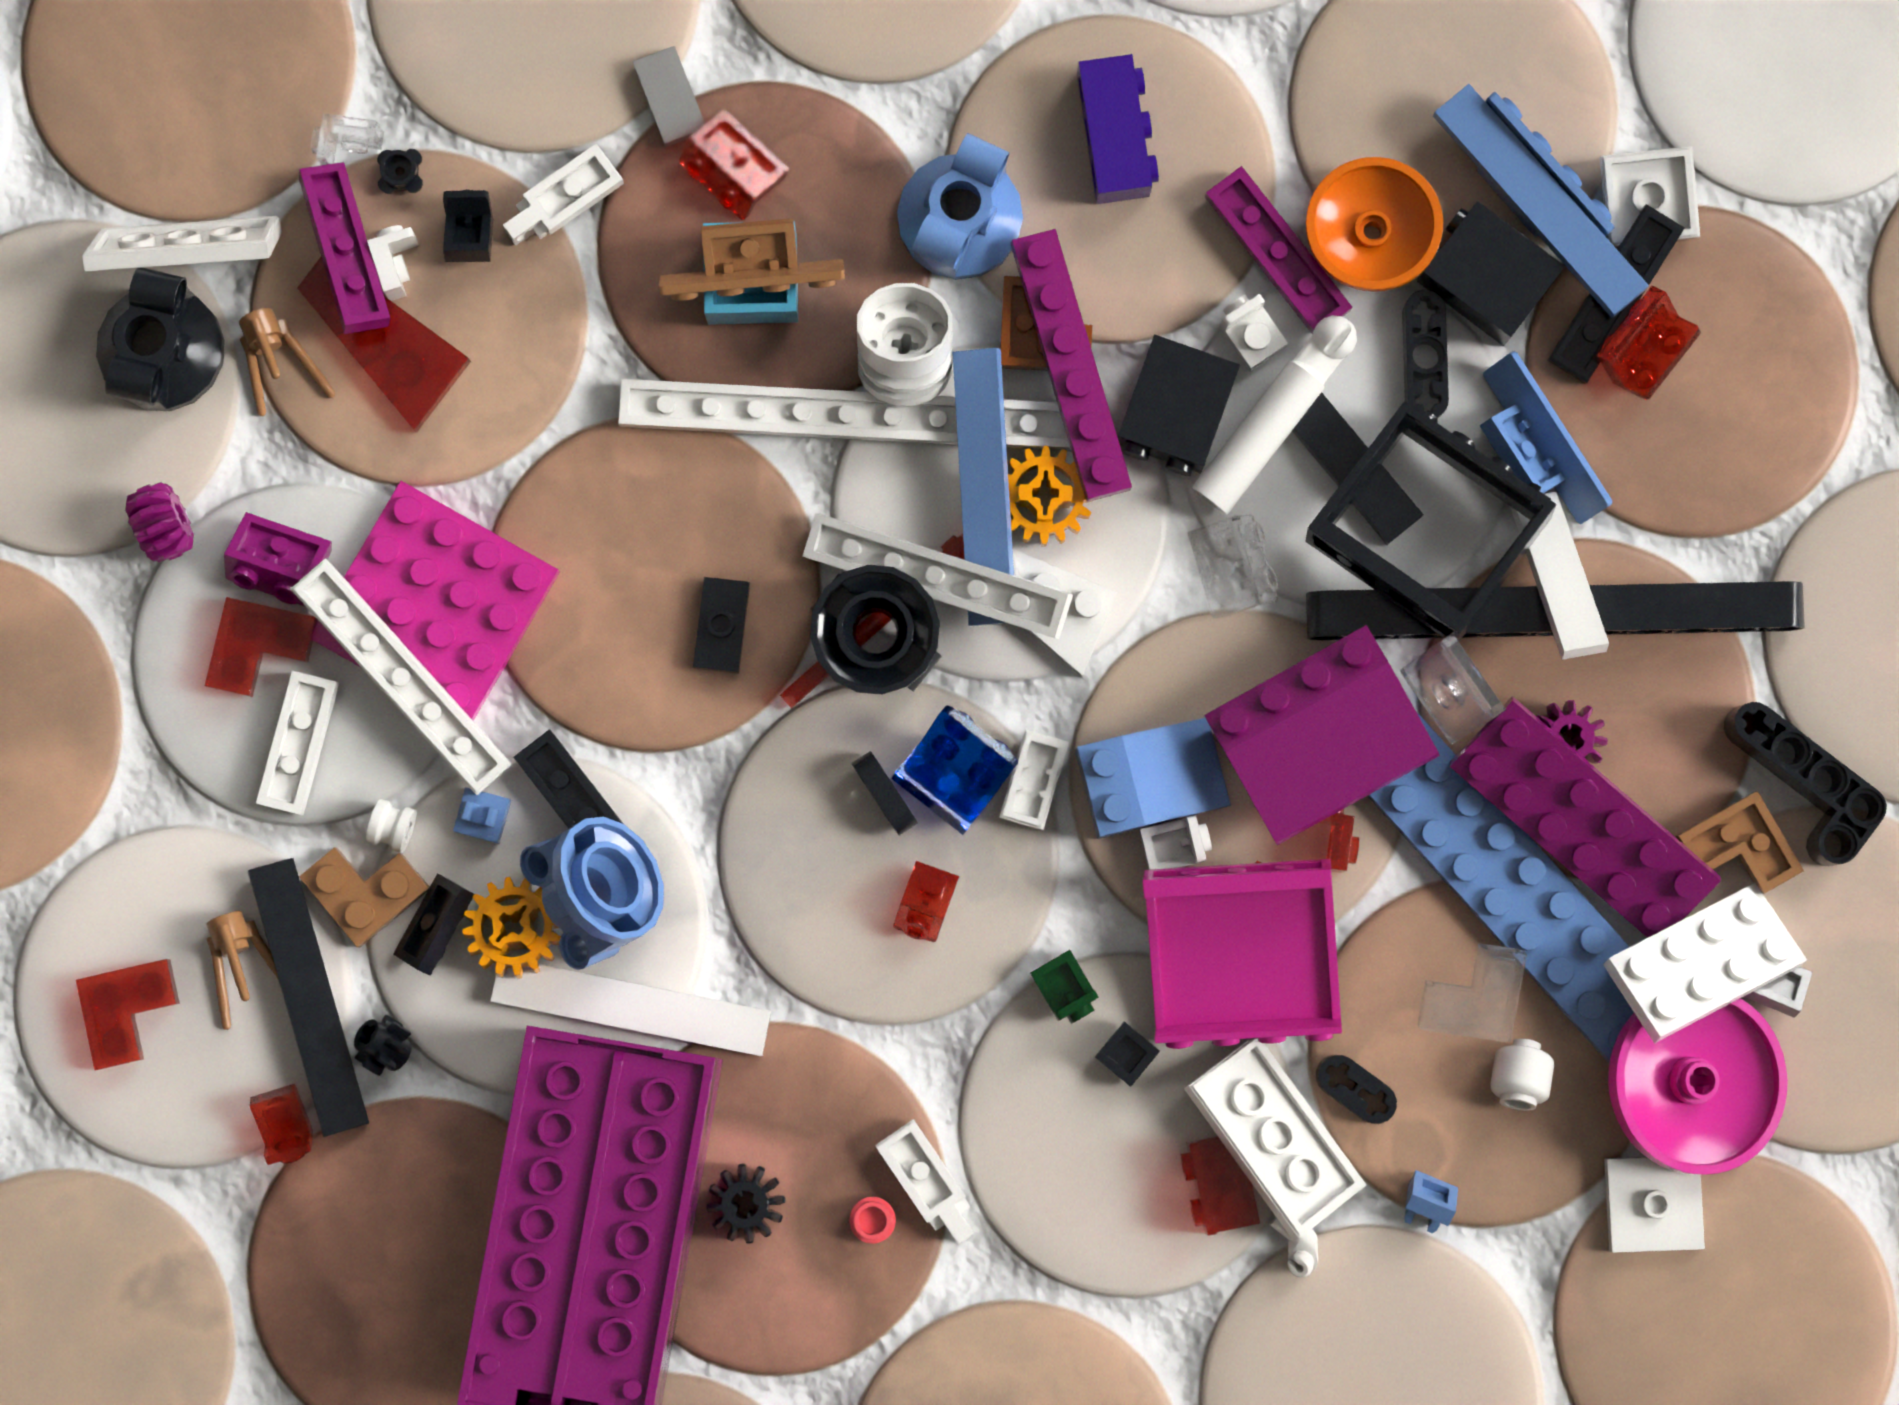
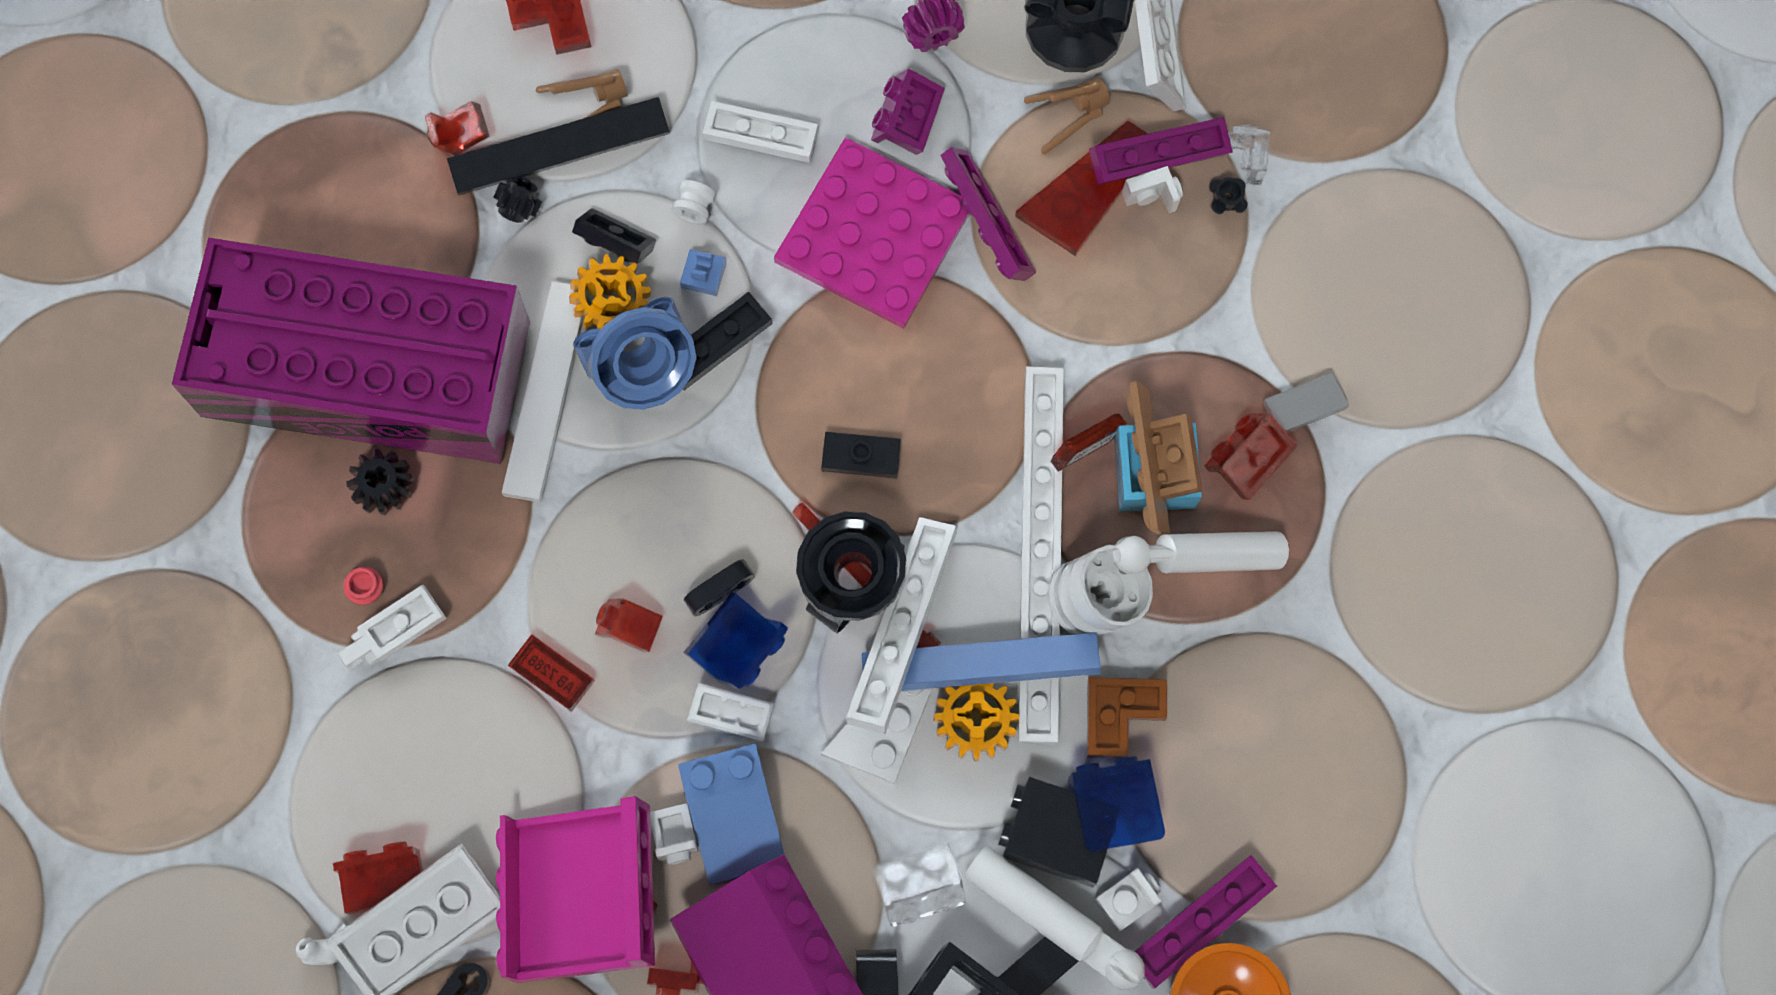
camera: 90 degrees right, 10 degrees down
clear red plate [204,597,318,697] -> none
white tile [291,558,512,795] -> none
medium nougat plate [299,847,430,948] -> none
black bracket [443,189,494,262] -> none
white hinge [503,144,624,245] -> none
medium blue piece [897,133,1023,280] -> none
magenta plate [1011,229,1132,502] -> none
dark green bracket [1030,950,1099,1024] -> none
dark purple brick [1077,54,1159,204] -> none
black plate [1095,1021,1160,1087] -> none
none -> clear red tile [508,634,595,712]
none -> magenta plate [940,147,1036,281]
none -> clear red tile [1050,413,1127,472]
none -> clear blue bracket [1068,756,1165,852]
none -> white piece [1112,531,1289,574]

